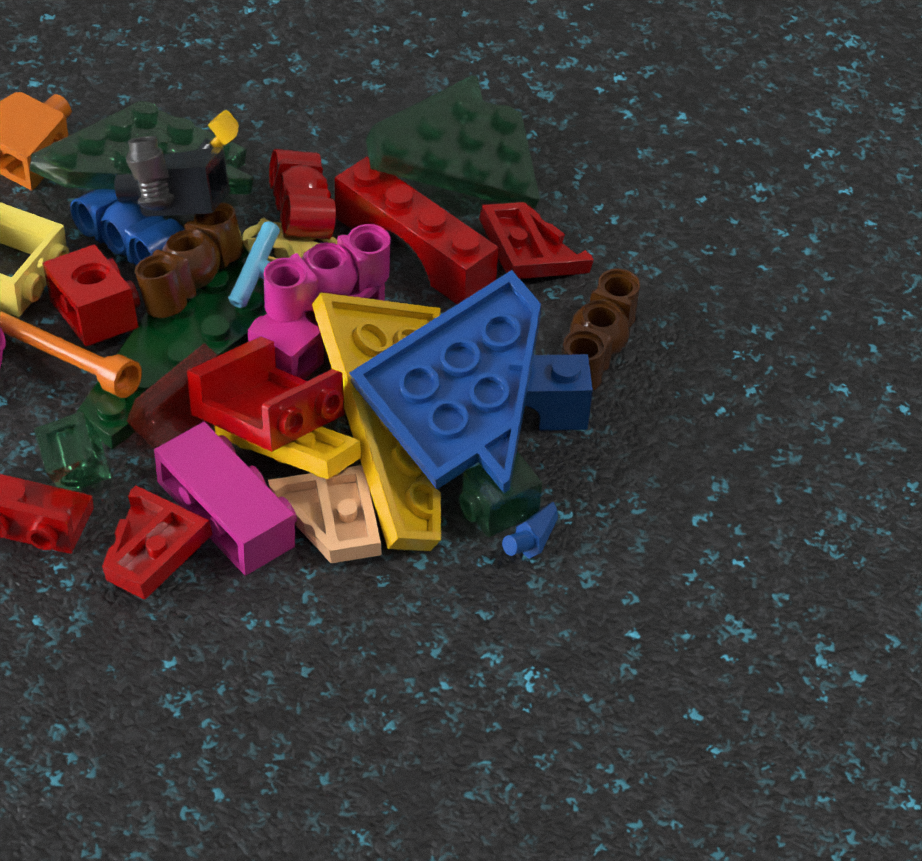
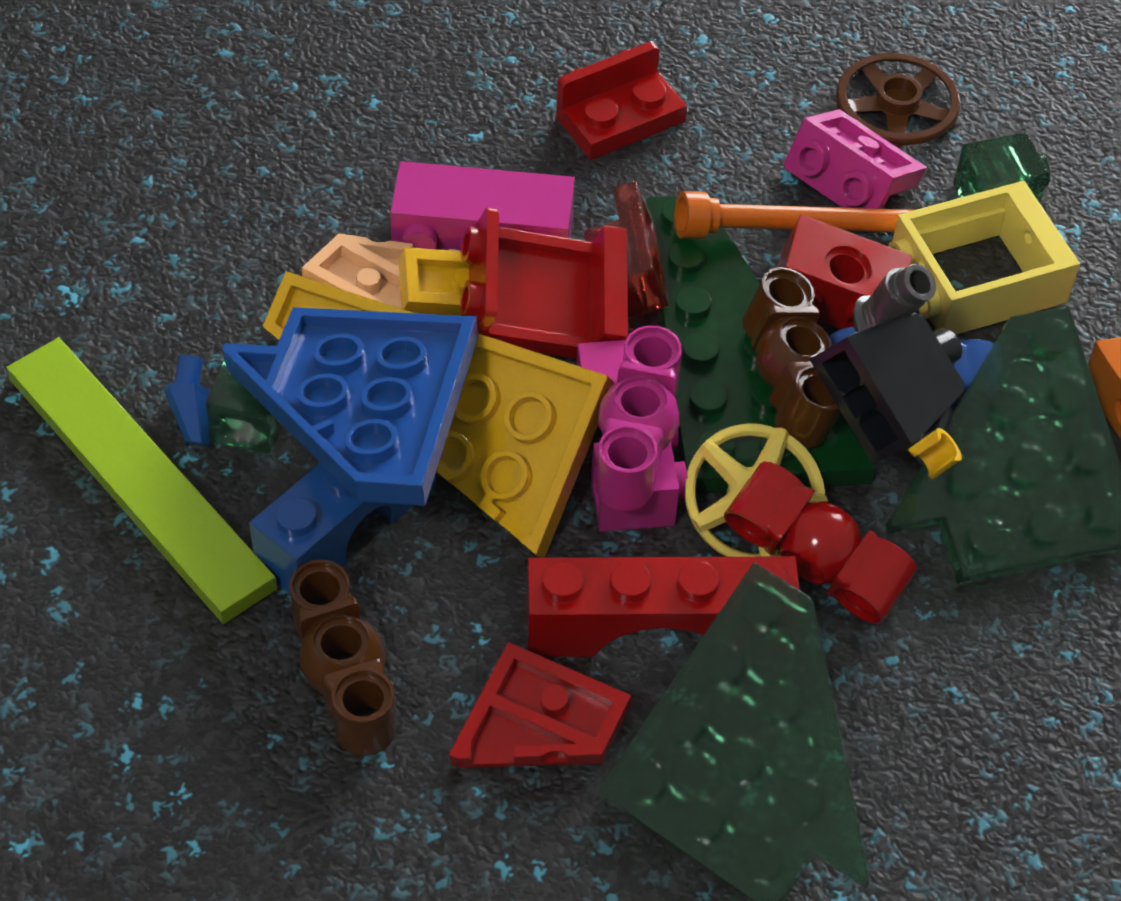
camera: 135 degrees right, 5 degrees up
clear green brick [34,411,112,491] -> none
red wing [102,485,213,600] -> none
medium azure piece [229,221,280,308] -> none
none -> lime tile [6,337,277,624]

